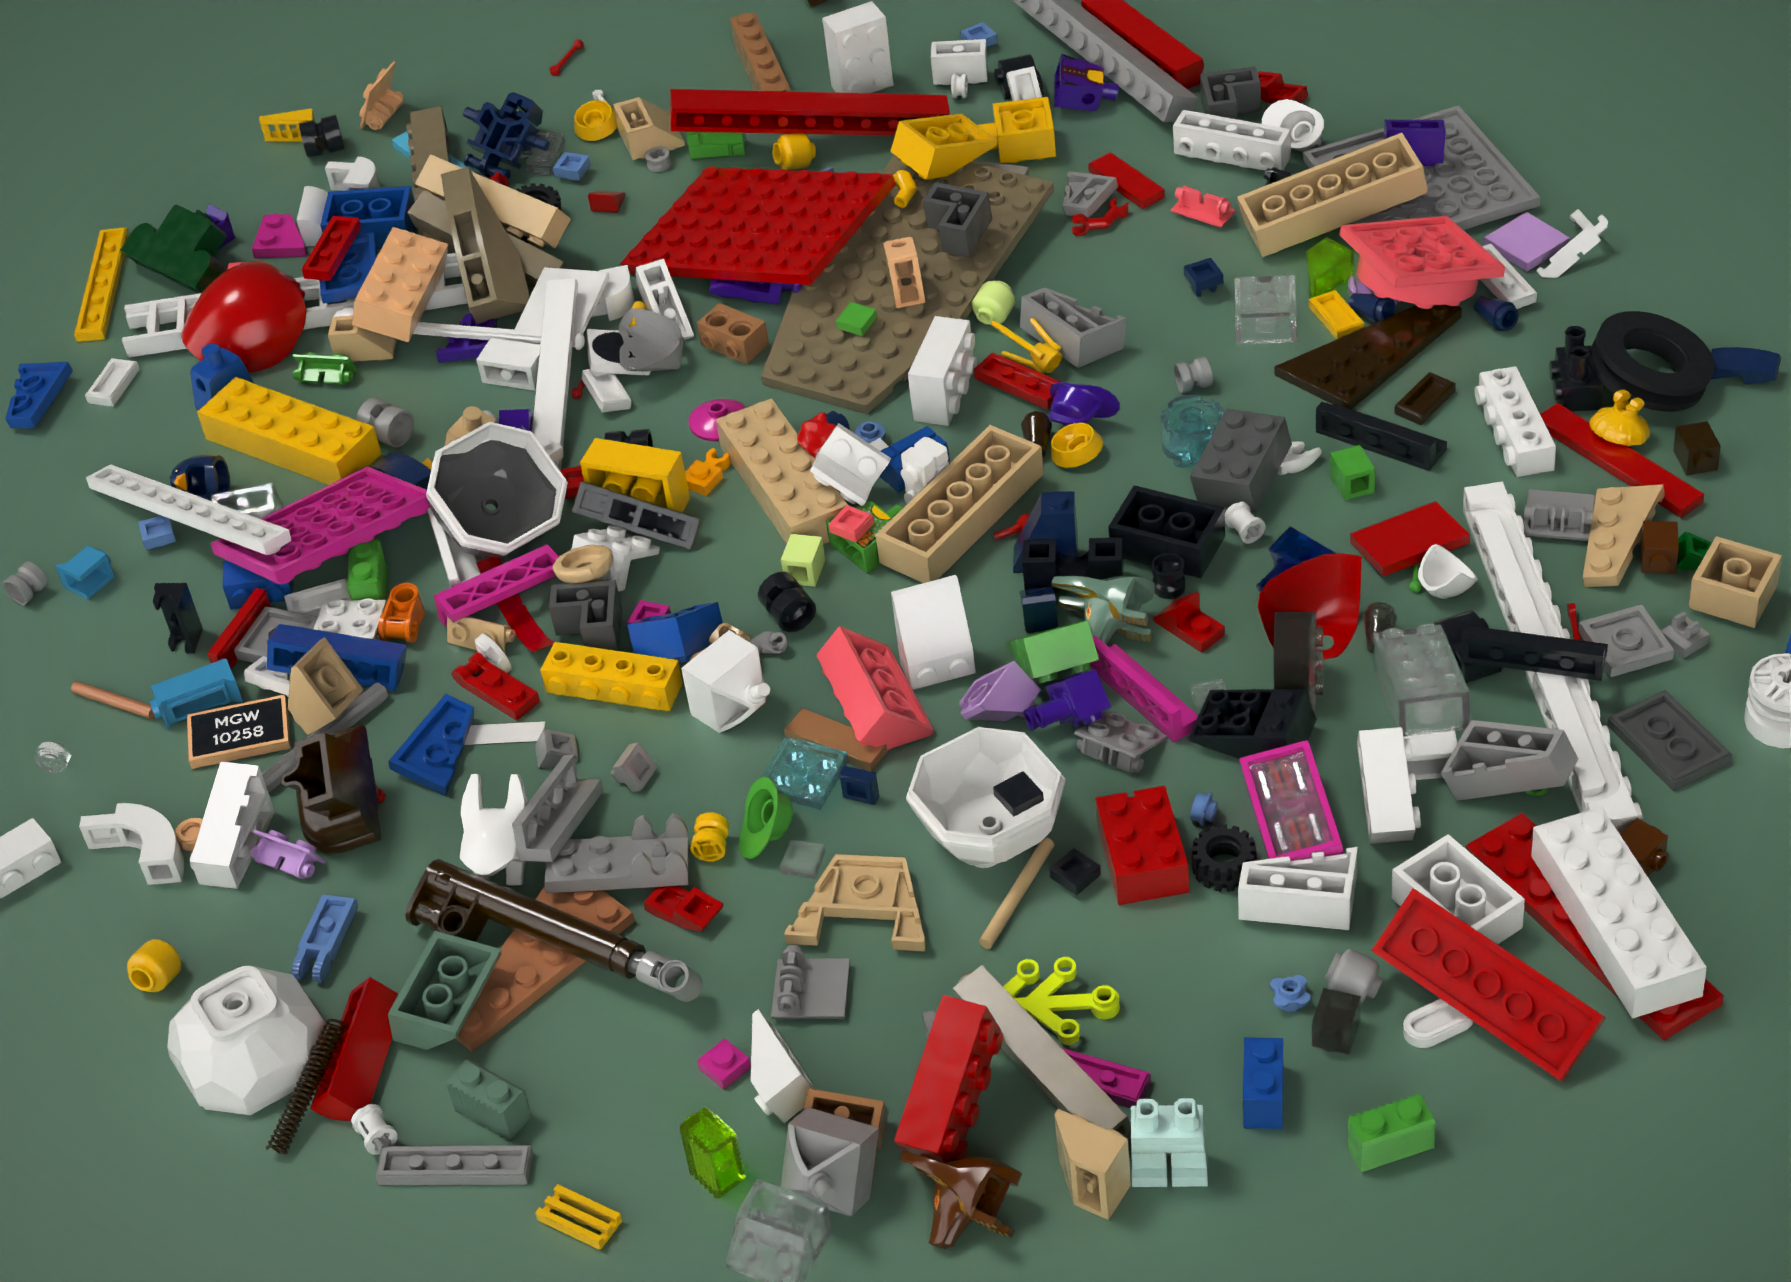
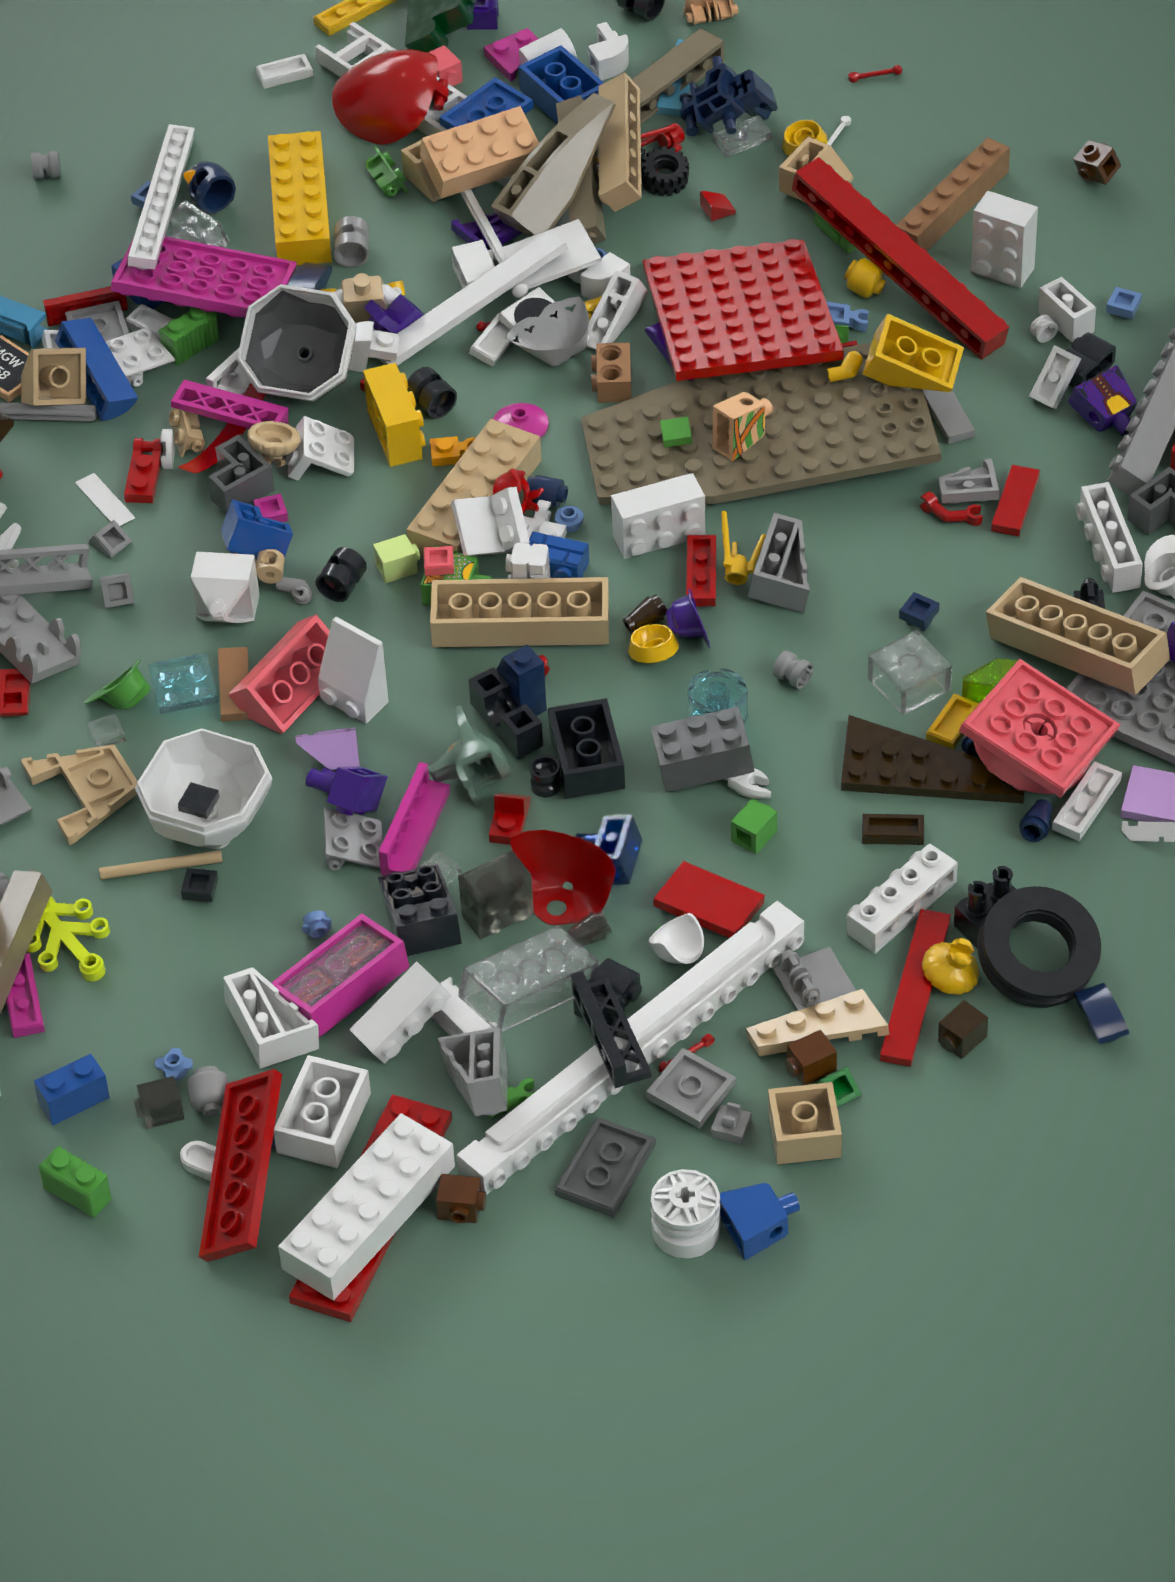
camera: 50 degrees right, 5 degrees up
blue wing [5,362,73,429] -> none
dark azure window [55,545,115,599] -> none
black hinge [153,583,203,654] -> none
blue torso [190,344,255,411] -> none
red plate [301,216,361,281] -> none
orange piece [378,582,425,643] -> none
blue wing [389,694,474,796] -> none
yellow brick [540,642,683,711] -> none
medium blue plate [553,152,591,181] -> none
black slope [572,481,700,549] -> none
light grey bush [645,147,671,173] -> none
yellow wheel [690,812,730,862] -> none
dark blue tile [839,765,879,805] -> none
dark grey brick [923,182,992,257] -> none
yellowish green head [972,281,1015,325] -> none
yellow brick [978,97,1056,164] -> none
bright green slope [1005,620,1099,683] -> none
dark blue slope [1019,586,1058,633] -> none
red piece [1095,785,1189,905] -> none
coral hinge [1171,186,1236,228] -> none
black tyre [1192,824,1257,892] -> none
white bush [1225,501,1266,544] -> none
black fence [1316,401,1447,471] -> none

